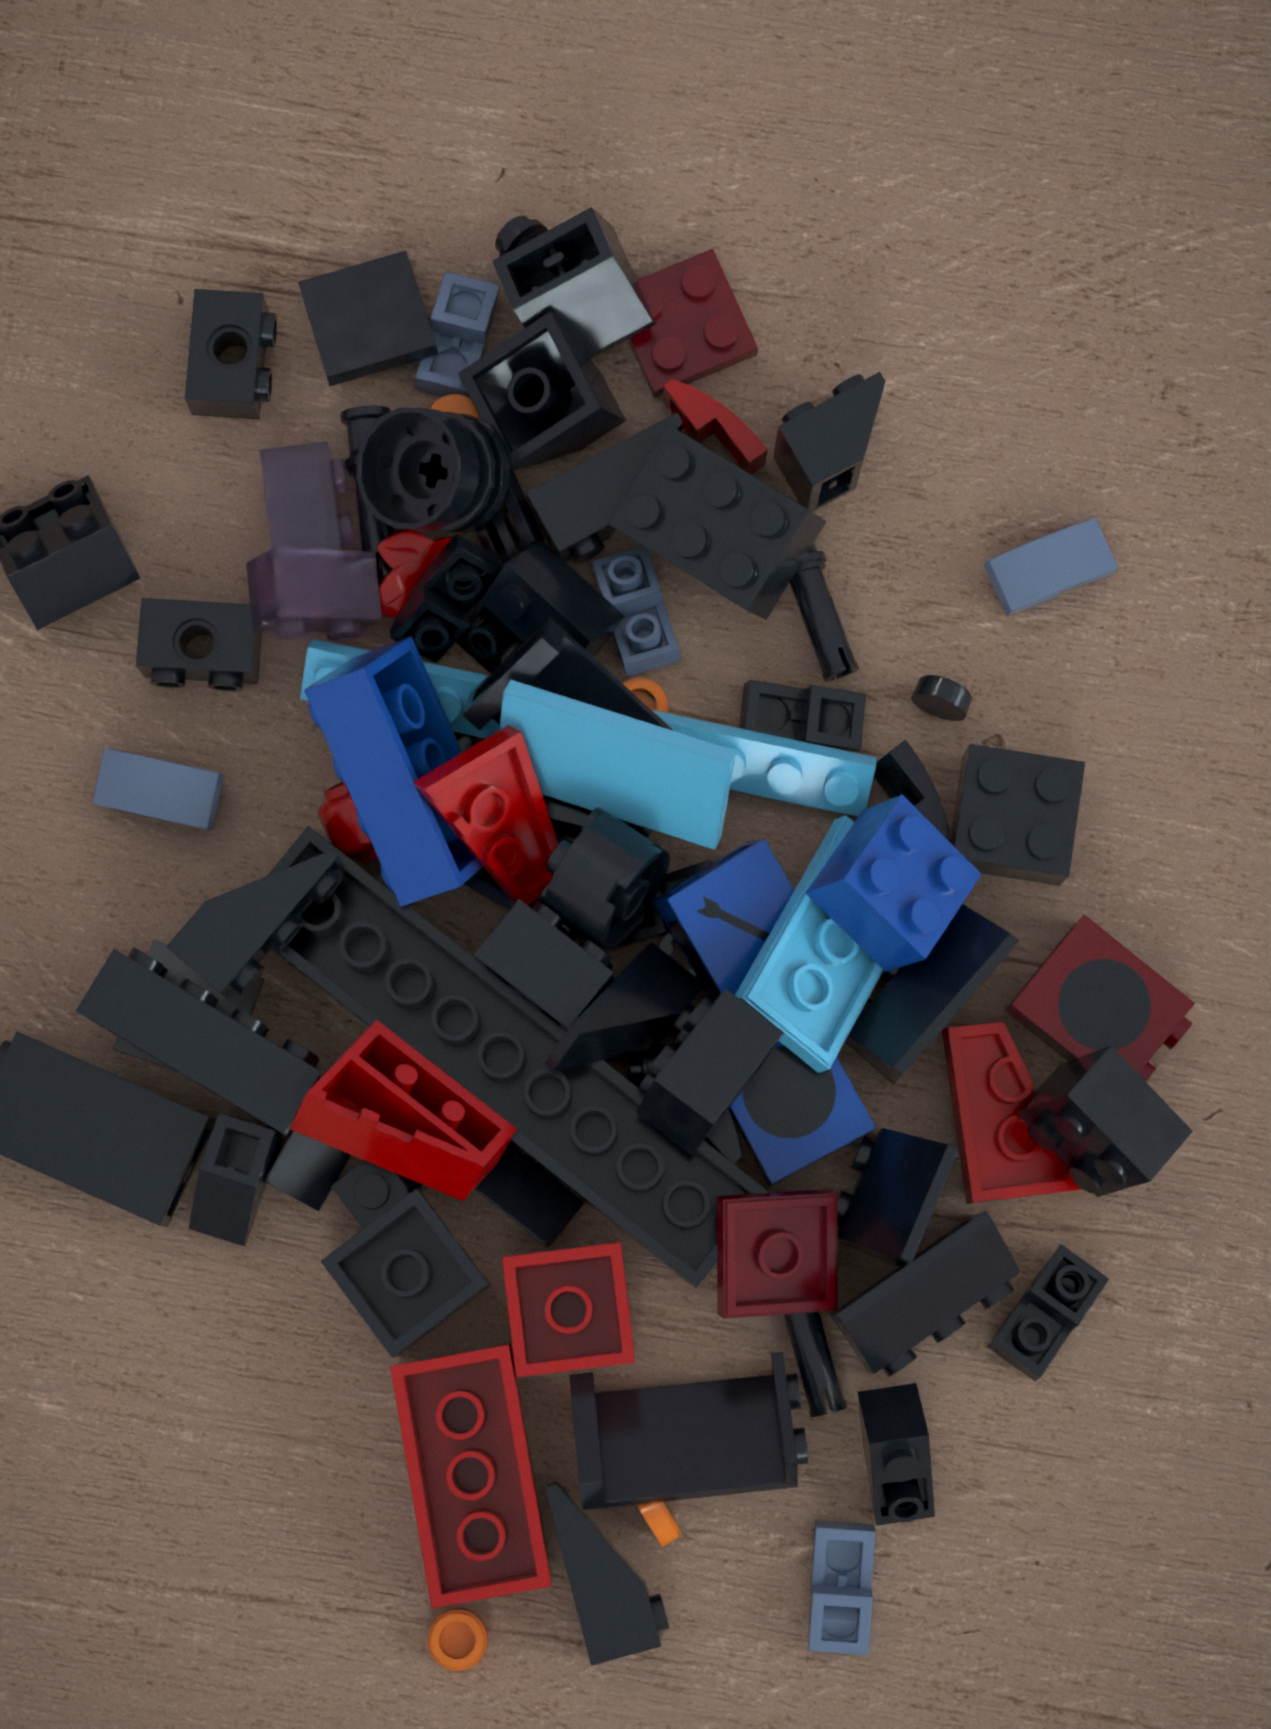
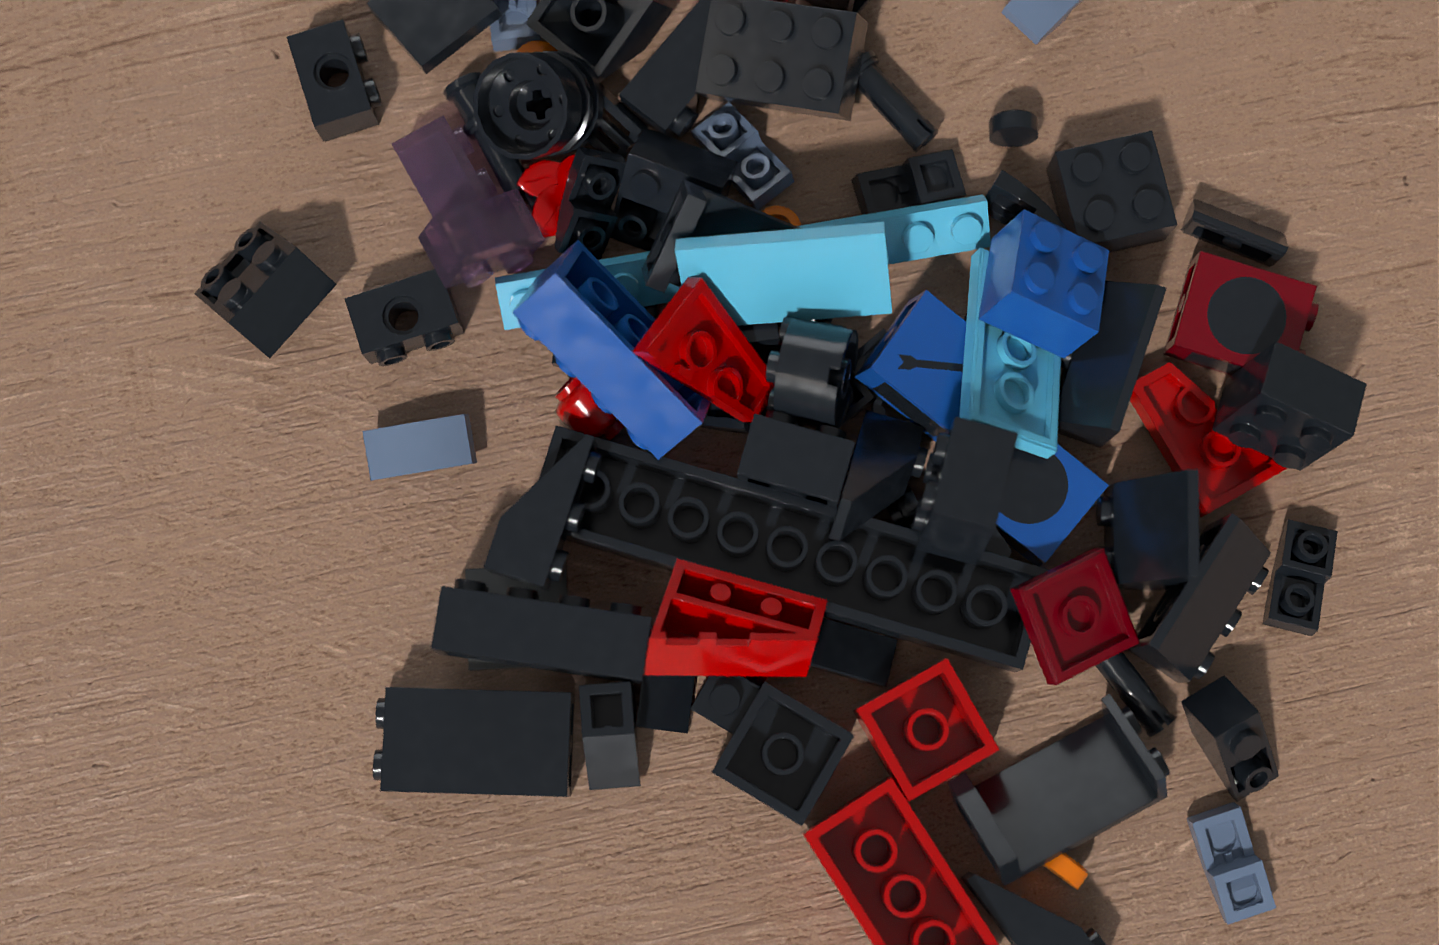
camera: 20 degrees left, 0 degrees up
none -> black slope [1181,199,1288,267]

